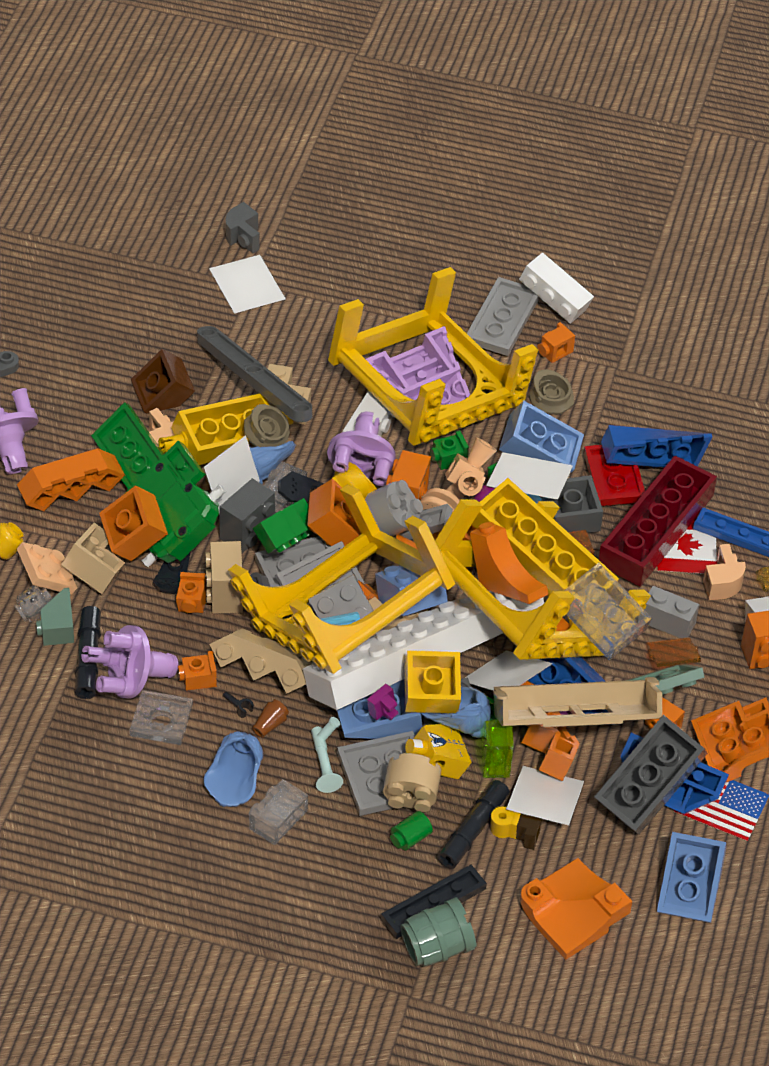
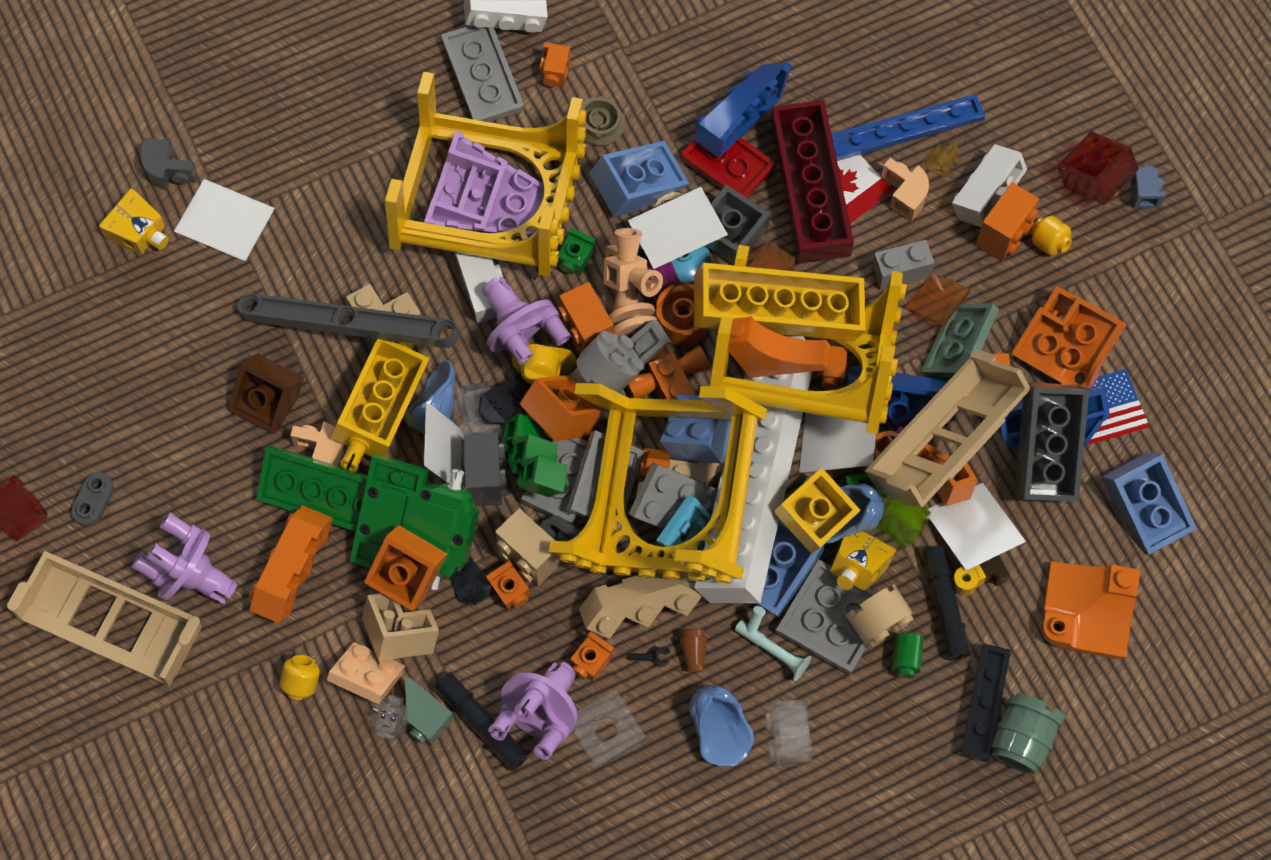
camera: 40 degrees left, 20 degrees up
dark tan hat [244,404,290,447] -> none
magenta tile [367,683,399,720] -> none
clear brick [564,563,652,660] -> none
none -> yellow torso [99,188,169,254]

